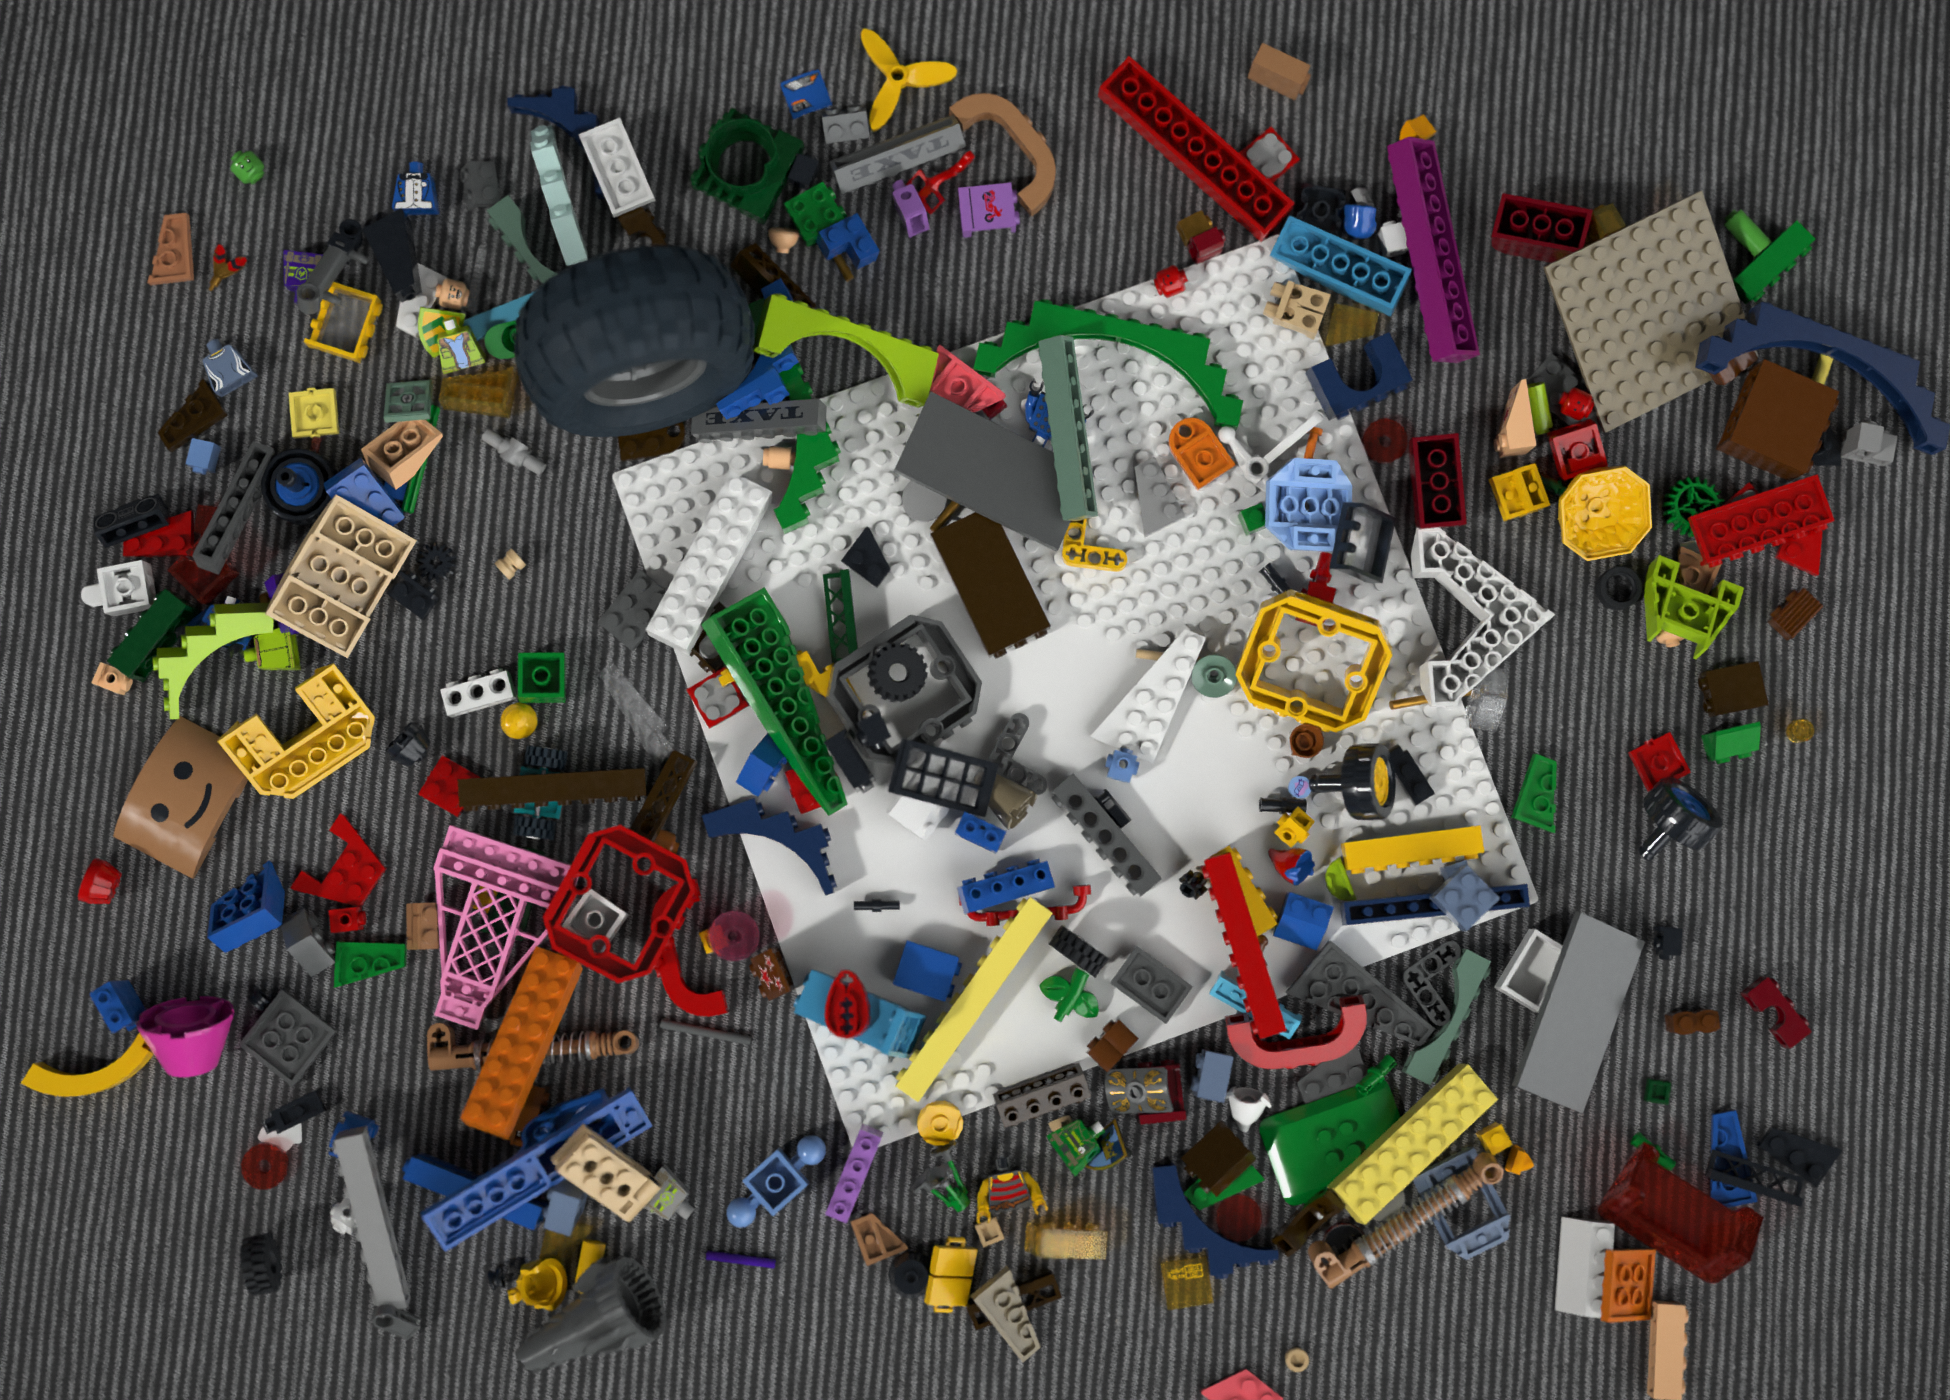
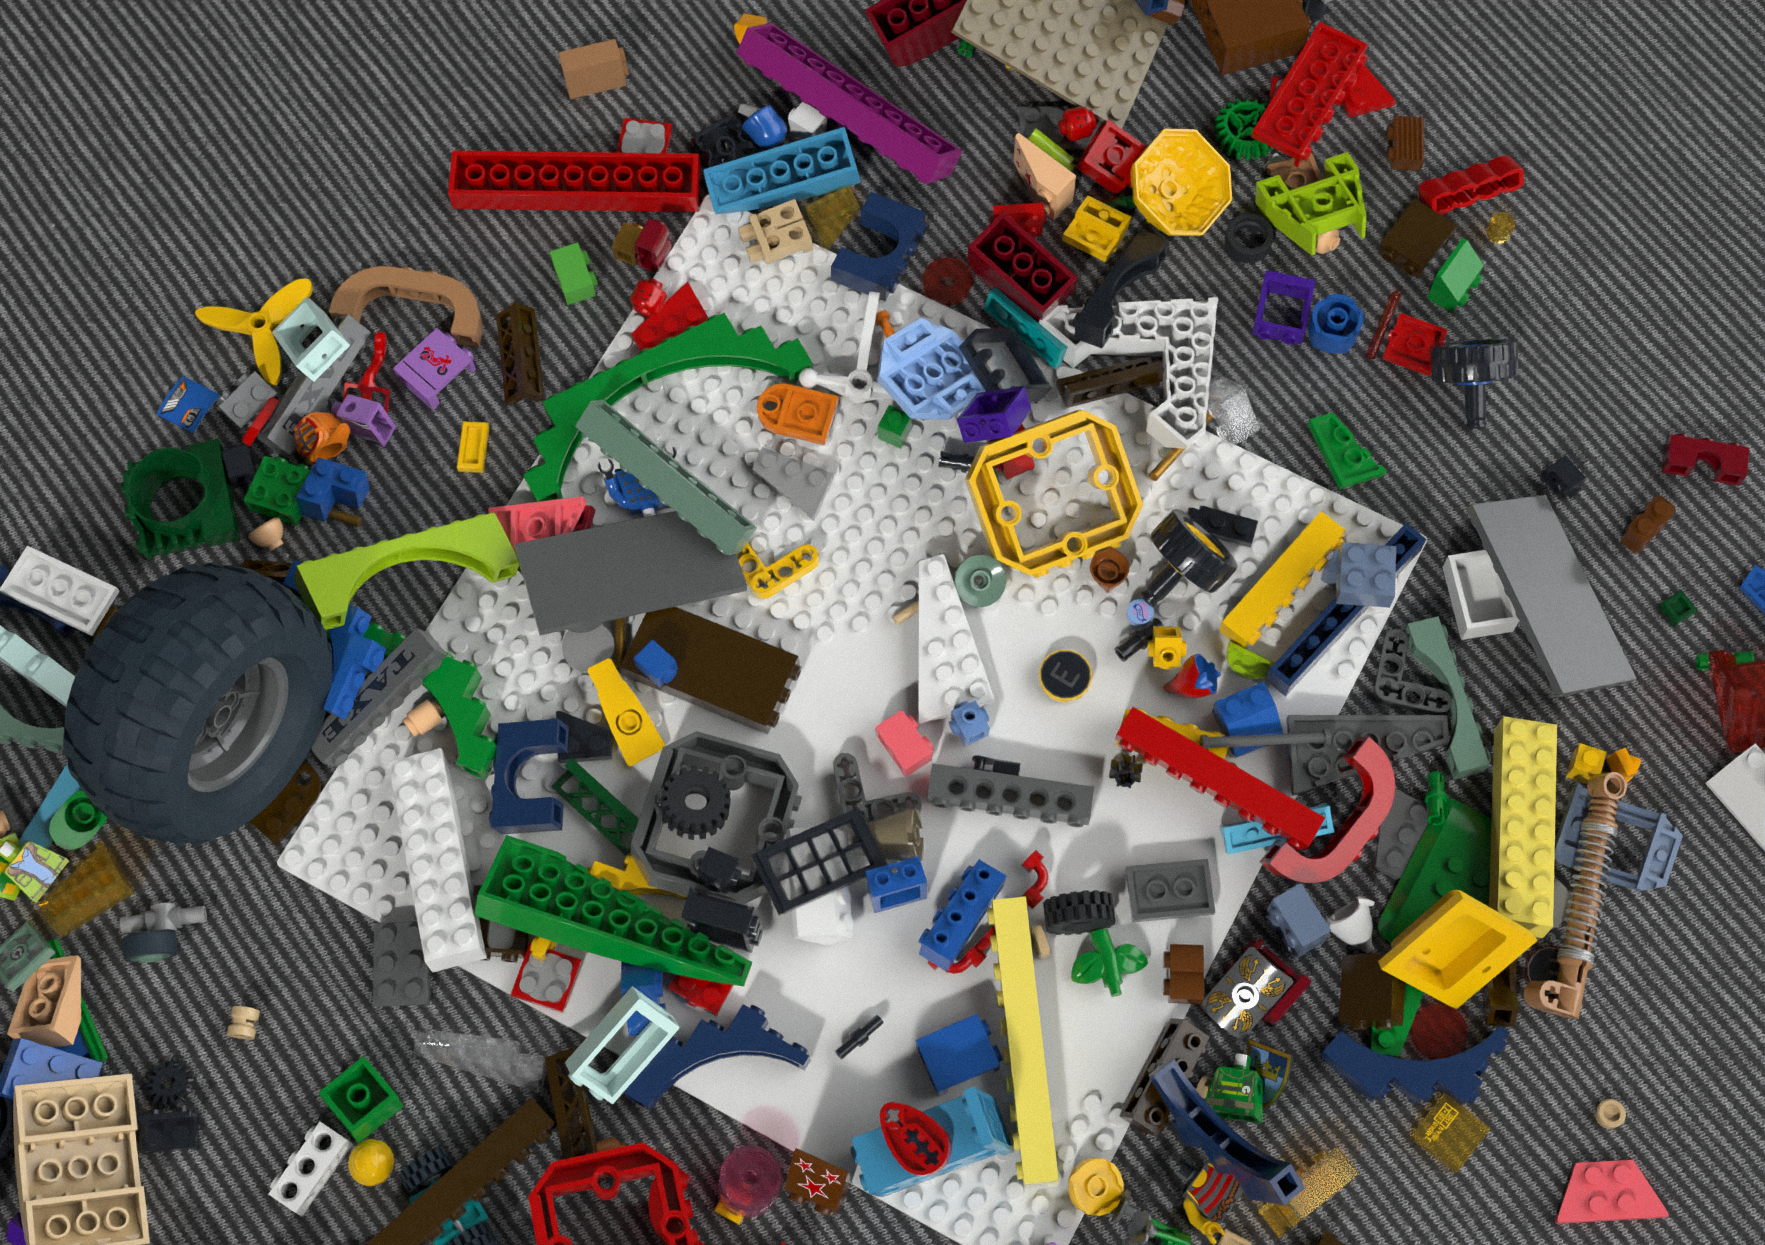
camera: 35 degrees left, 15 degrees down
none -> black wheel [122,930,178,963]
none -> red tile [242,397,280,446]
none -> light aqua piece [272,297,350,382]
none -> orange piece [294,412,350,465]
none -> yellow tile [457,421,489,473]
none -> dark blue arch [489,719,569,835]
none -> dark brown fence [496,302,545,406]
none -> bright green brick [550,243,598,305]
none -> light aqua piece [565,986,680,1104]
none -> yellow piece [588,658,666,766]
none -> red wing [631,282,708,352]
none -> blue brick [634,640,678,688]
none -> coral brick [875,710,934,778]
none -> dark purple window [957,386,1032,443]
none -> teal tile [984,288,1068,369]
none -> red plate [990,203,1045,238]
none -> tan tile [1030,925,1050,960]
none -> black tile [1039,650,1092,702]
none -> dark brown fence [1055,356,1164,408]
none -> black arch [1072,230,1168,348]
none -> dark blue arch [1148,1059,1305,1206]
none -> dark grey bar [1199,728,1331,750]
none -> dark purple window [1252,270,1316,345]
none -> blue brick [1308,294,1364,353]
none -> clear red piece [1366,291,1401,359]
none -> yellow piece [1378,890,1537,1009]
none -> red brick [1419,155,1524,215]

